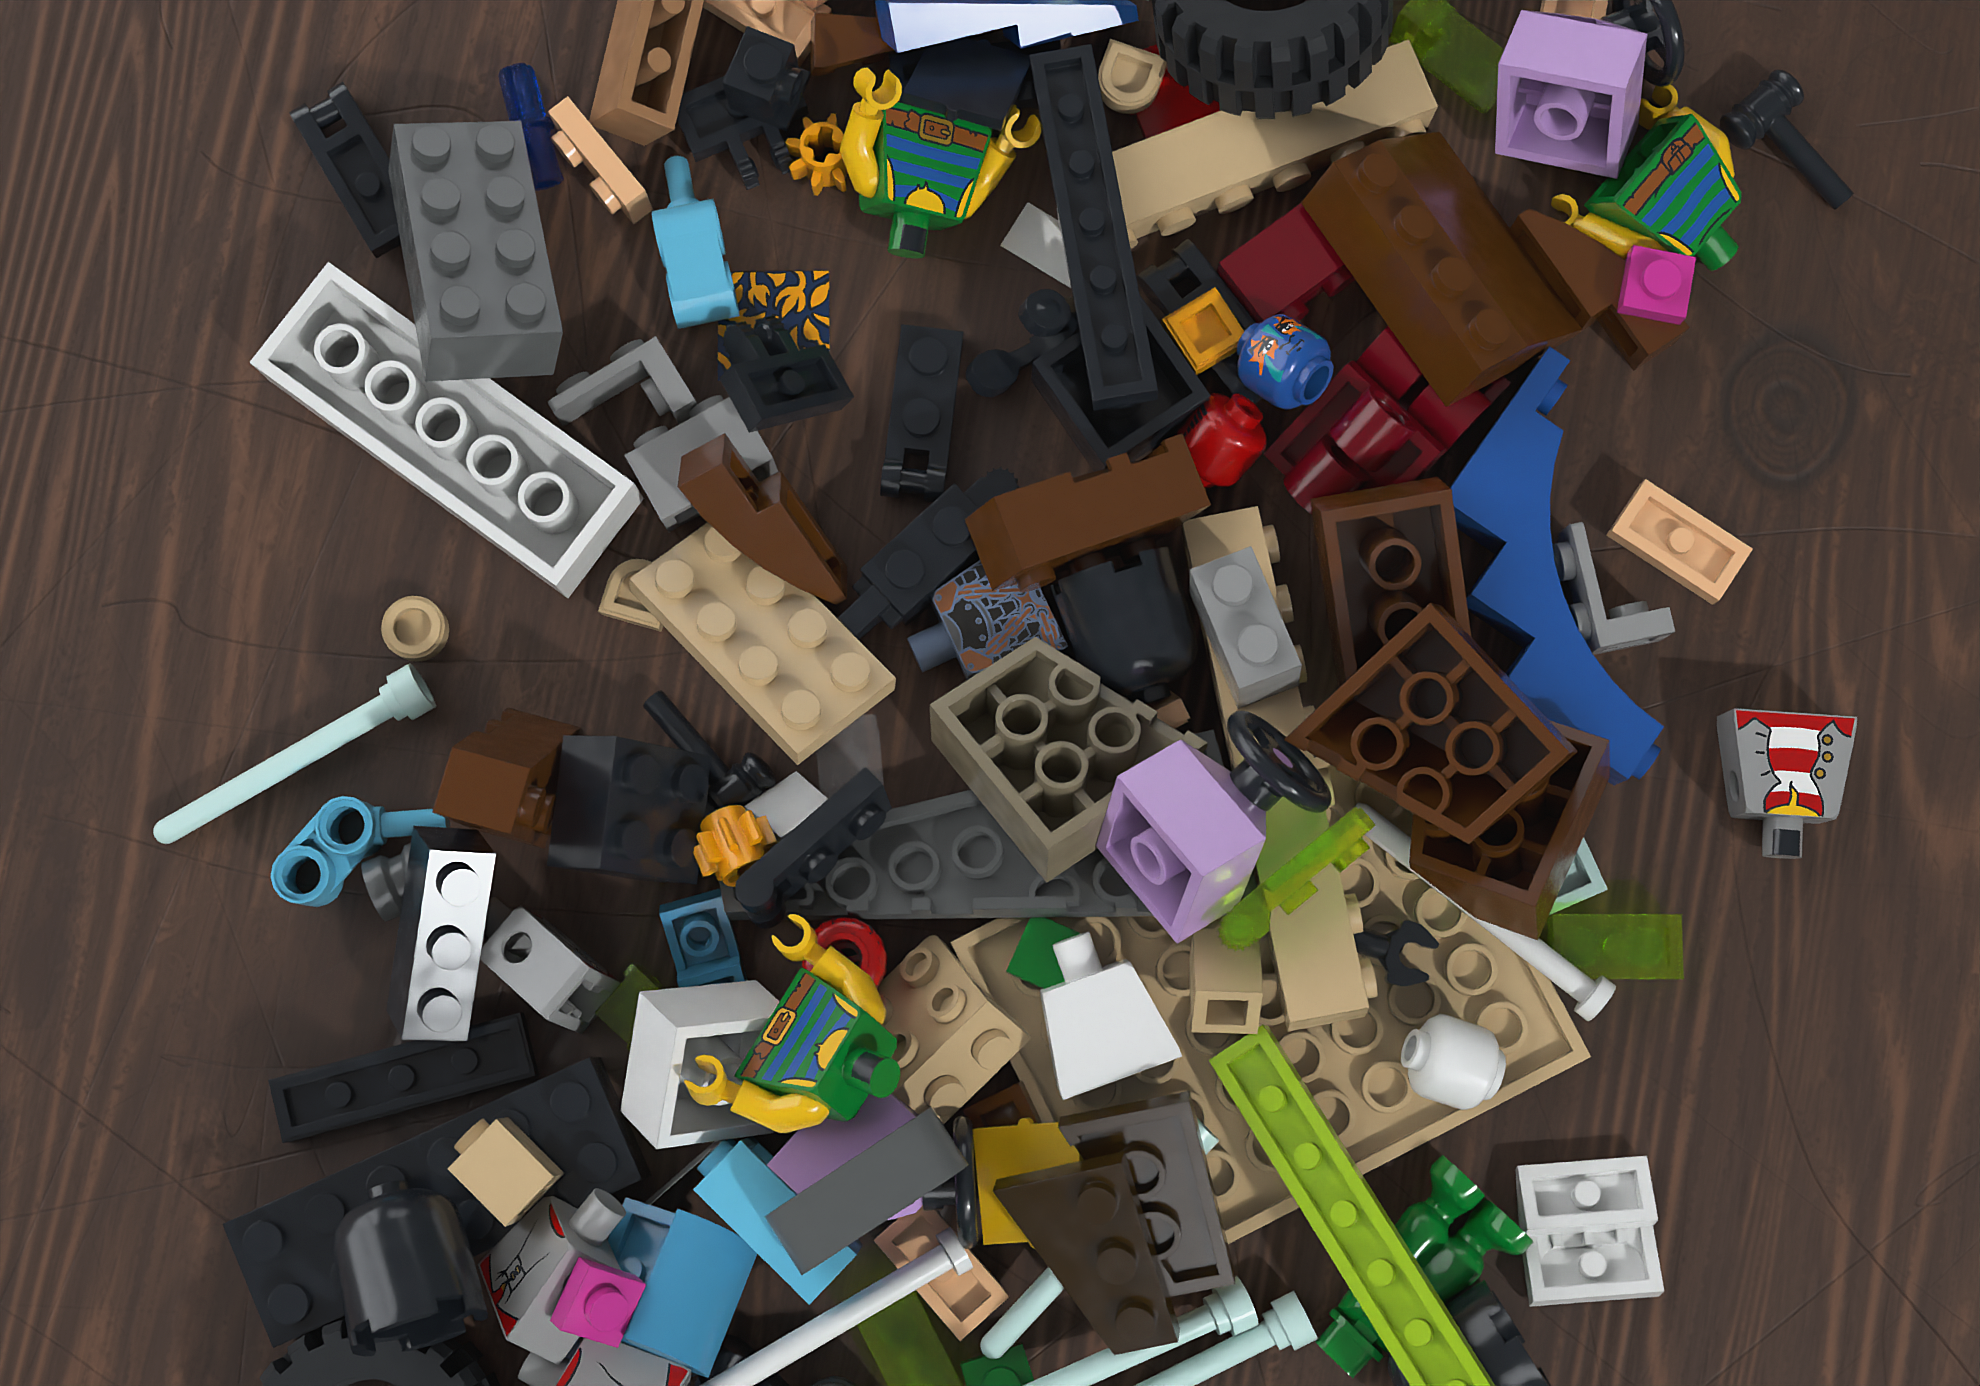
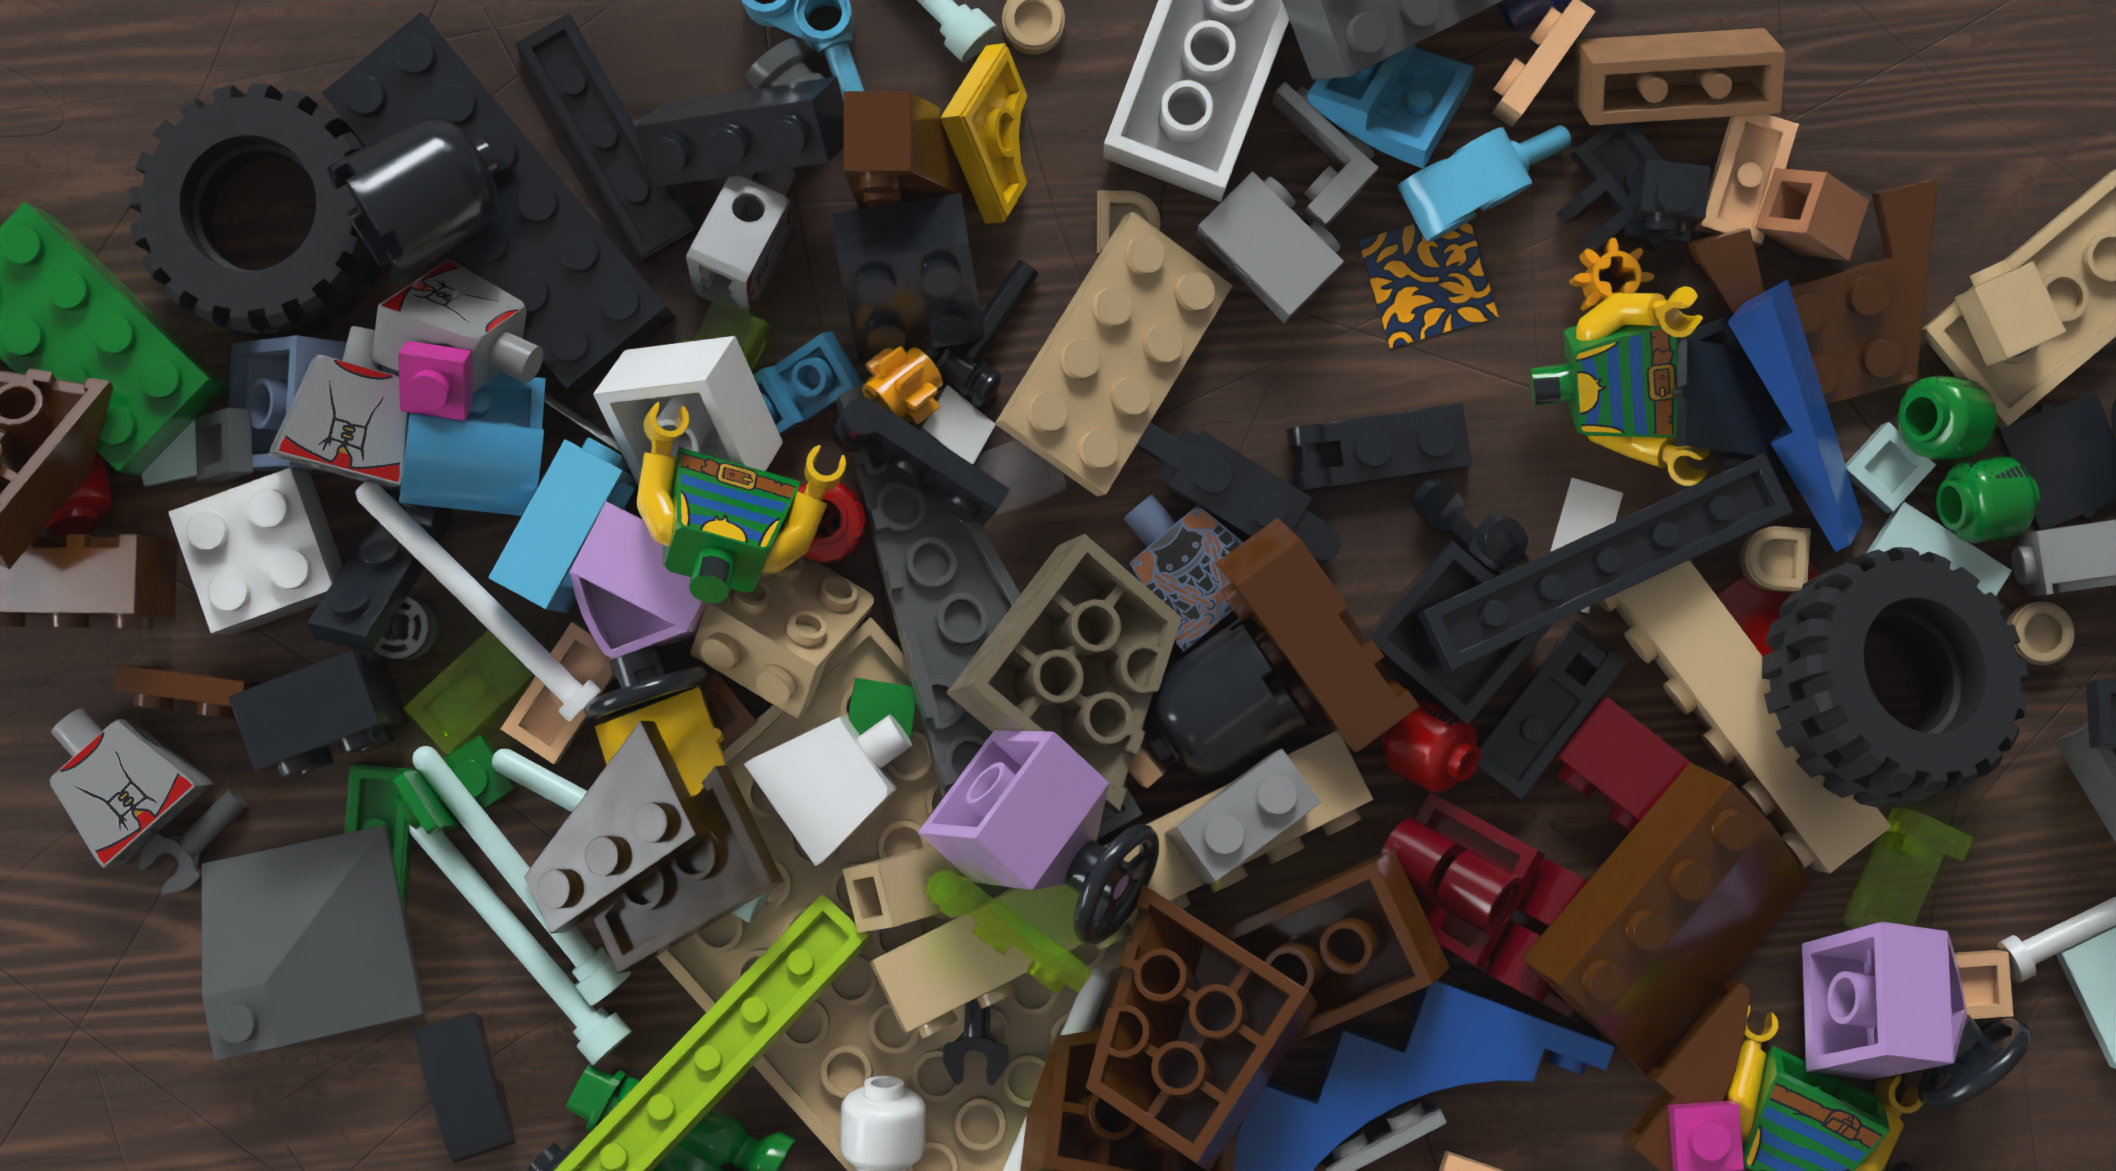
camera: 75 degrees right, 5 degrees up
tan brick [448,1117,565,1227] -> none
reddish brown slope [677,433,847,604] -> none
black hinge [719,315,854,433] -> none
dark grey beam [764,1107,969,1275] -> none
light orange tile [1161,287,1244,375] -> none
blue head [1237,314,1334,410] -> none
none -> yellow tile [940,43,1027,224]
none -> dark azure slope [1307,44,1474,169]

